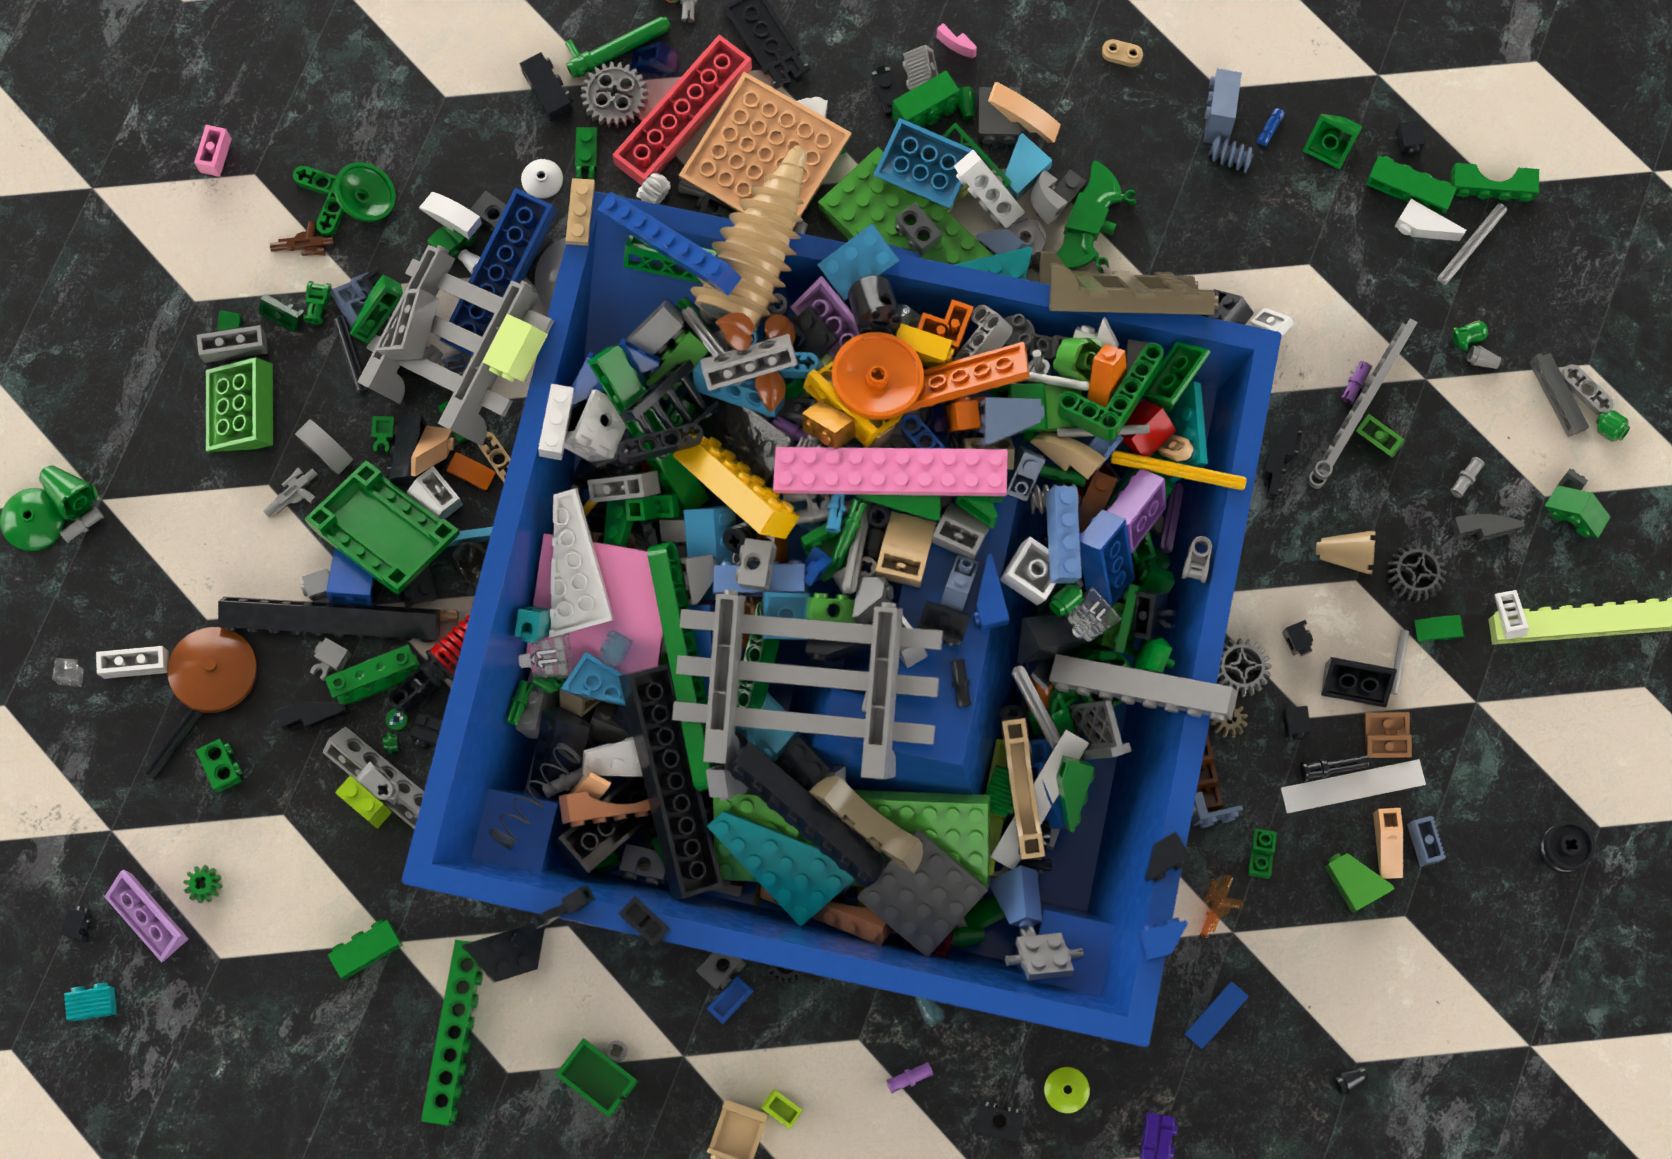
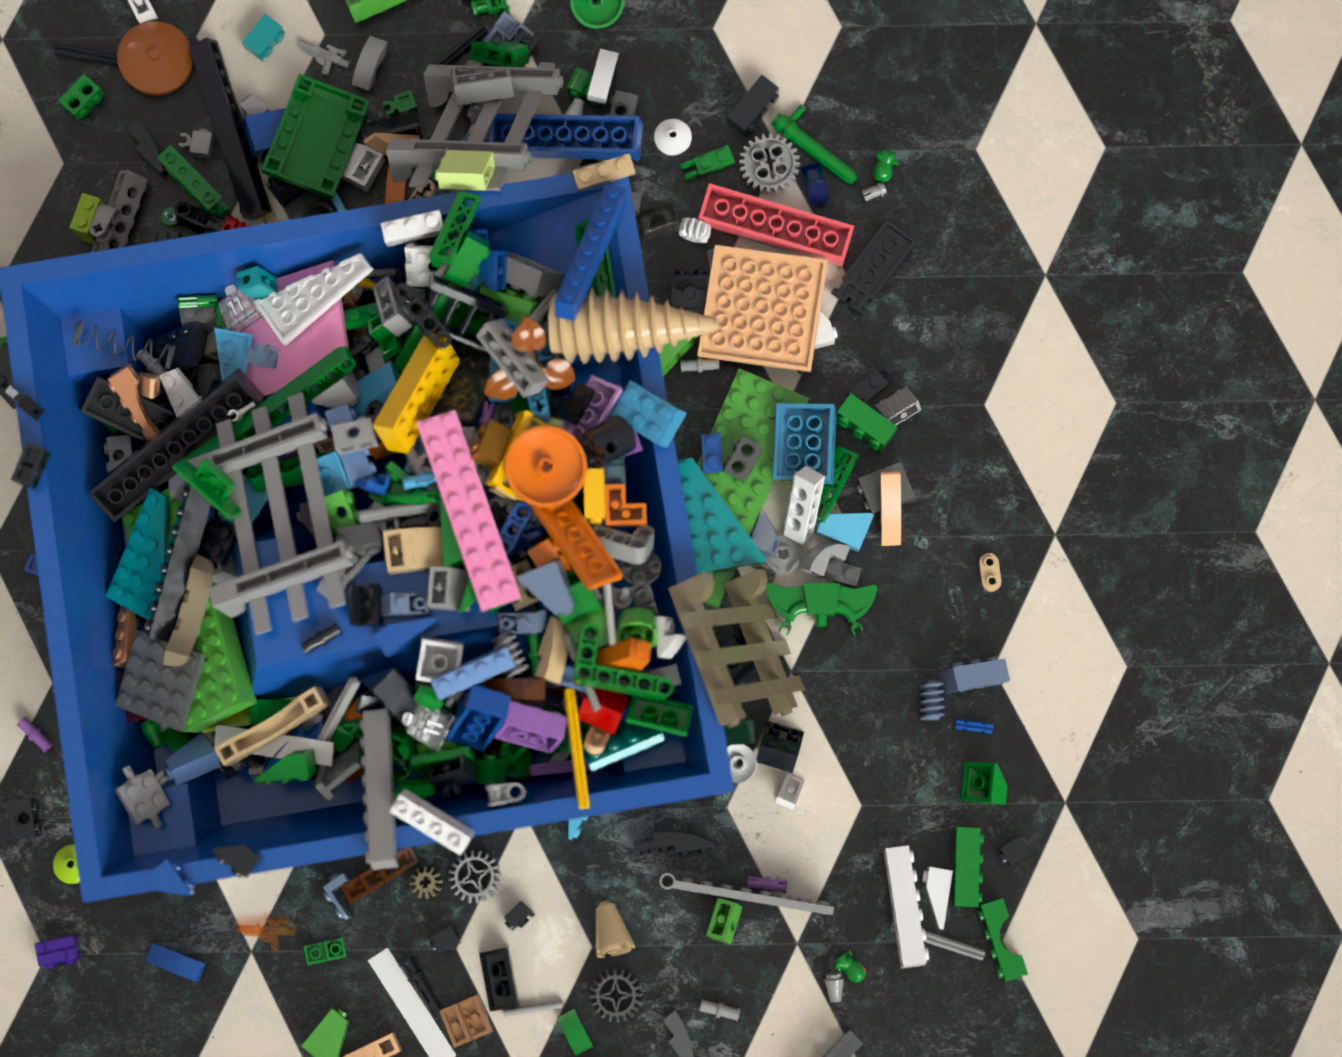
camera: 70 degrees right, 5 degrees up
green plate [382,732,398,755] -> none
light grey bush [767,293,787,315] -> none
bright pink slope [936,23,977,58] -> none
green cone [958,87,975,119] -> none
none -> green bracket [172,458,242,519]
none -> white hand [228,402,256,422]
none -> teal brick [242,14,285,61]
none -> white brick [390,789,475,855]
none -> green fence [429,191,482,268]
none -> white brick [883,846,929,968]

